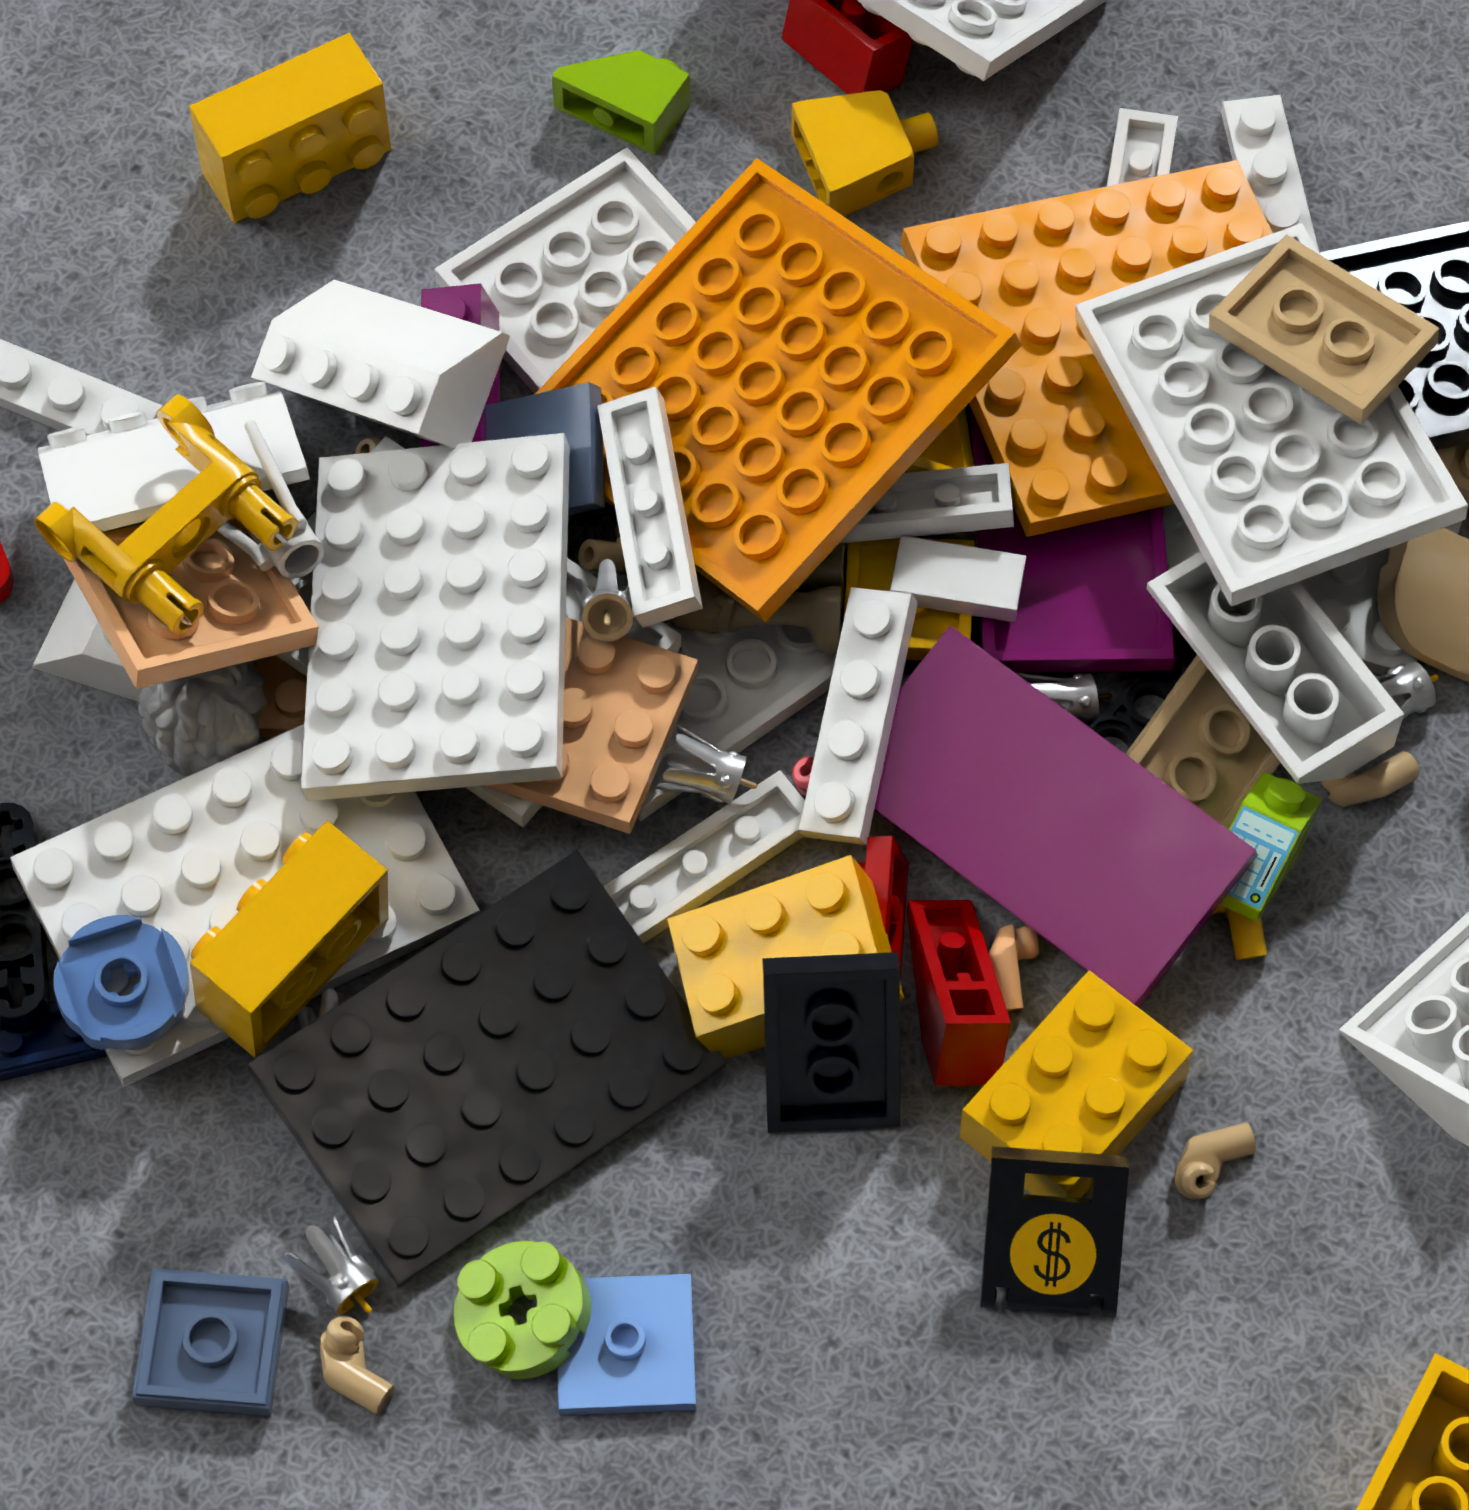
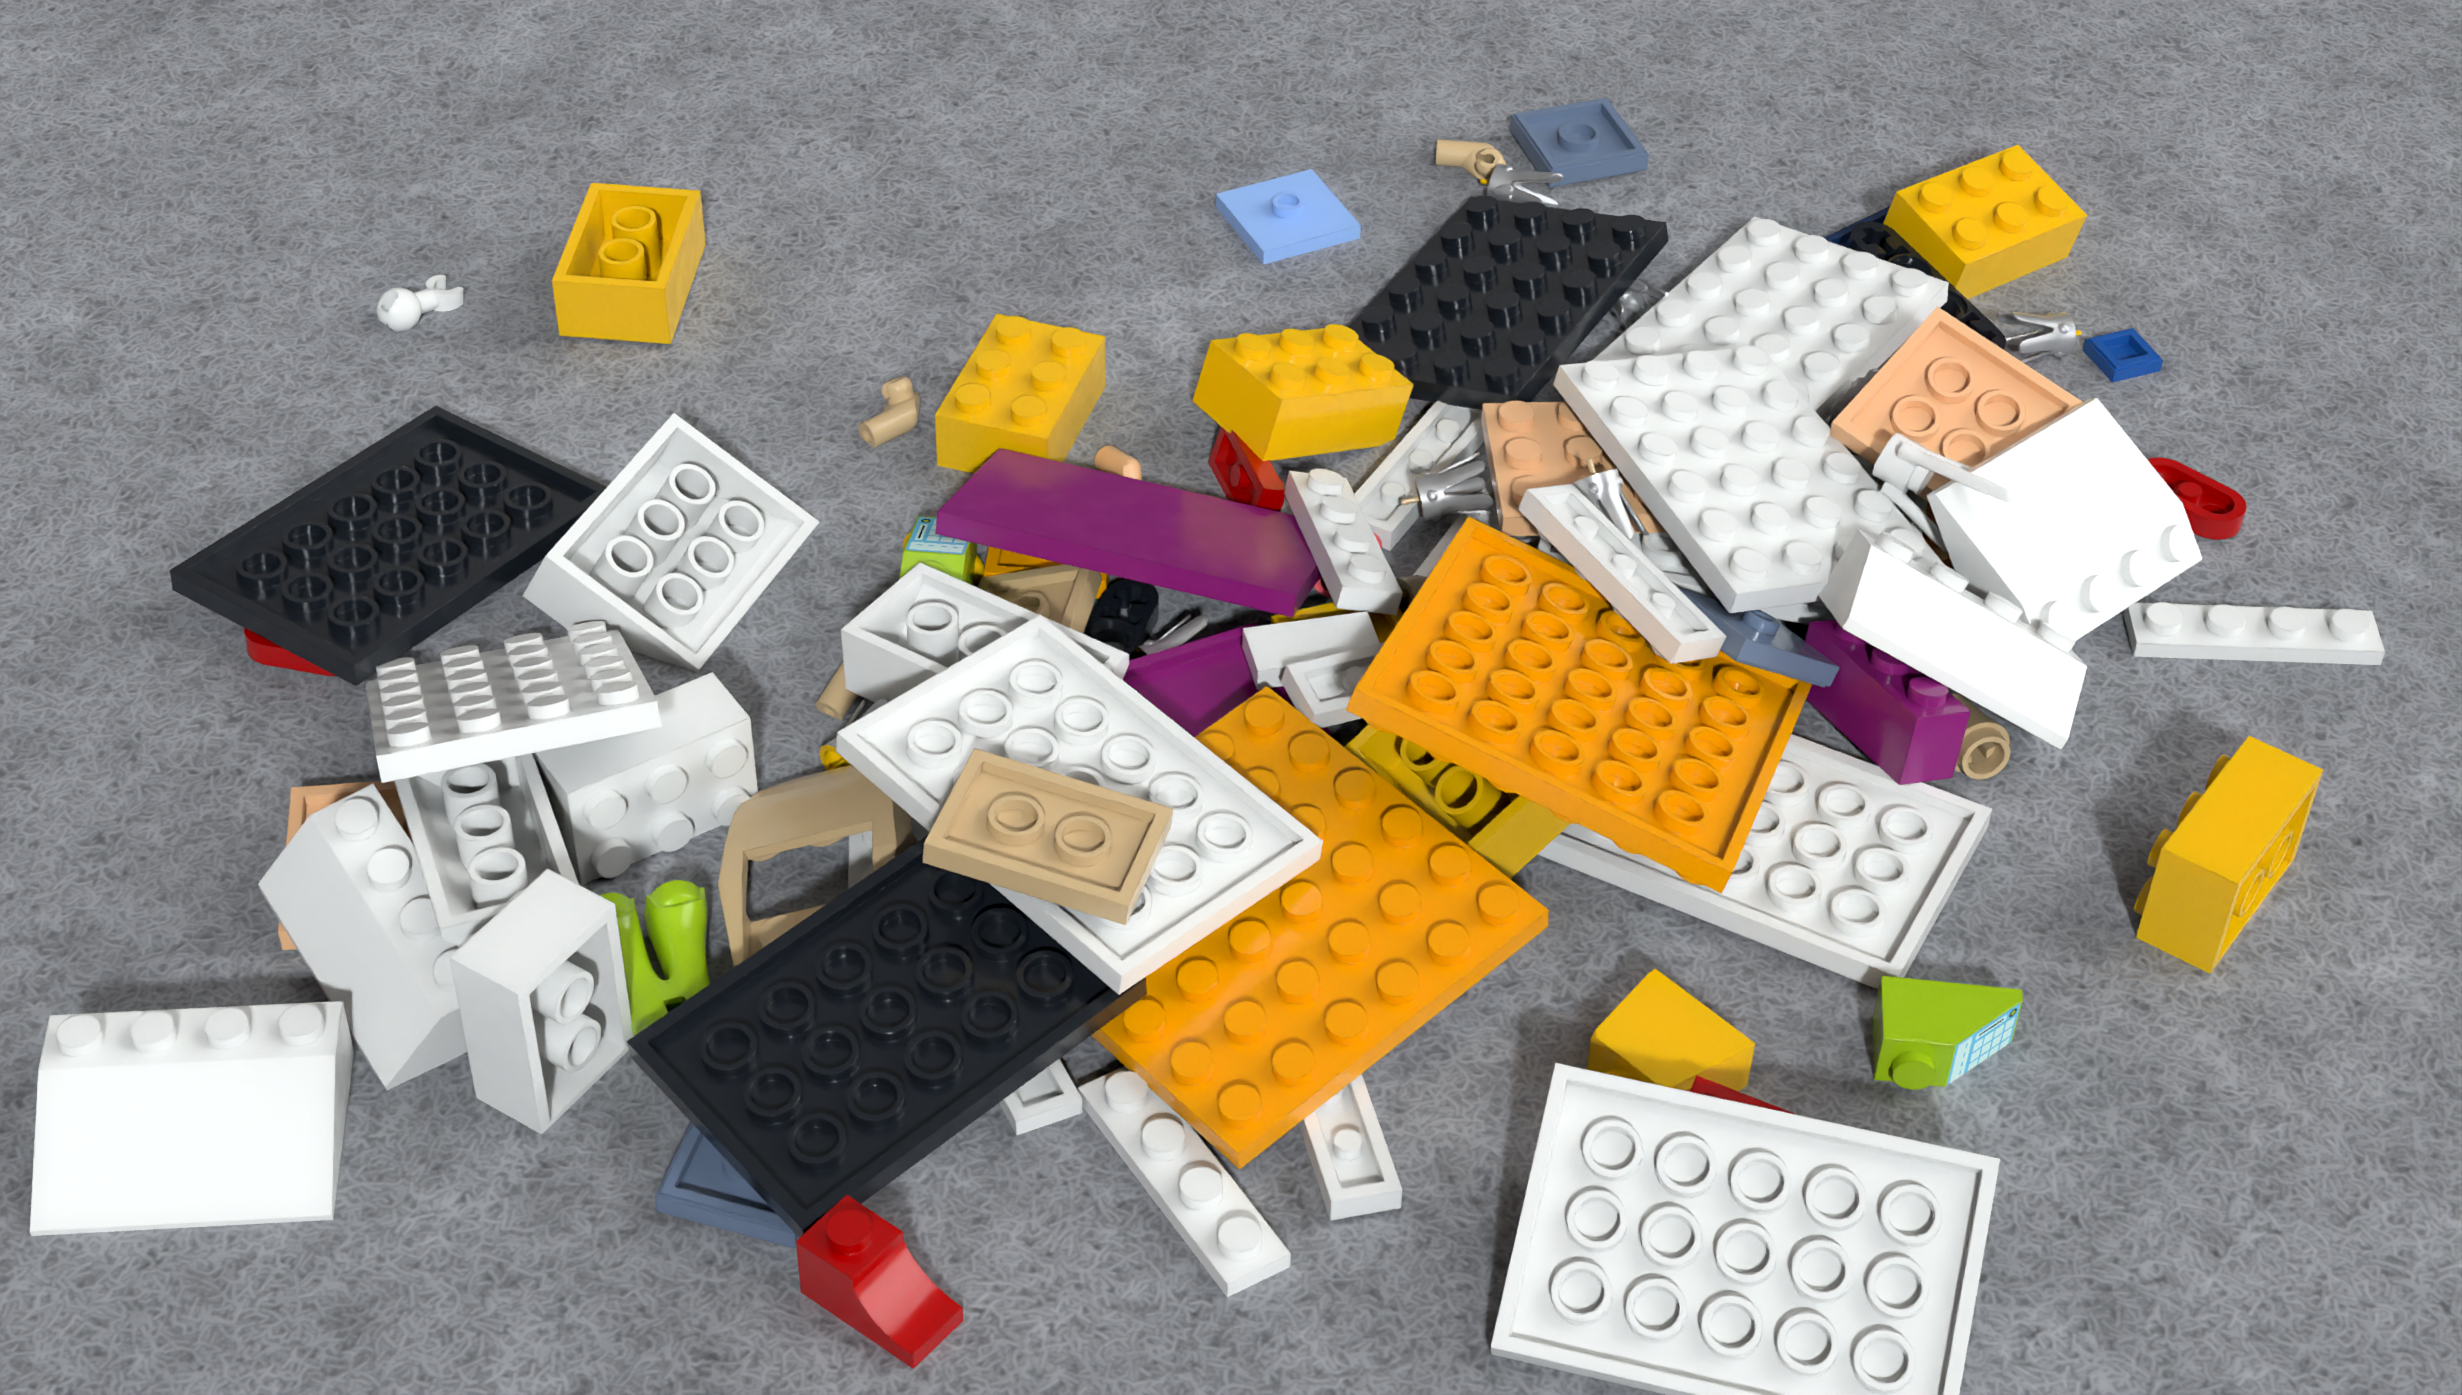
camera: 155 degrees right, 20 degrees down
yellow connector [34,394,298,636] -> none
medium blue plate [53,915,190,1050] -> none
yellow brick [190,820,389,1058] -> none
lime plate [454,1241,591,1379] -> none
black plate [762,952,900,1133] -> none
red slope [907,900,1011,1087] -> none
black container [980,1146,1129,1317] -> none

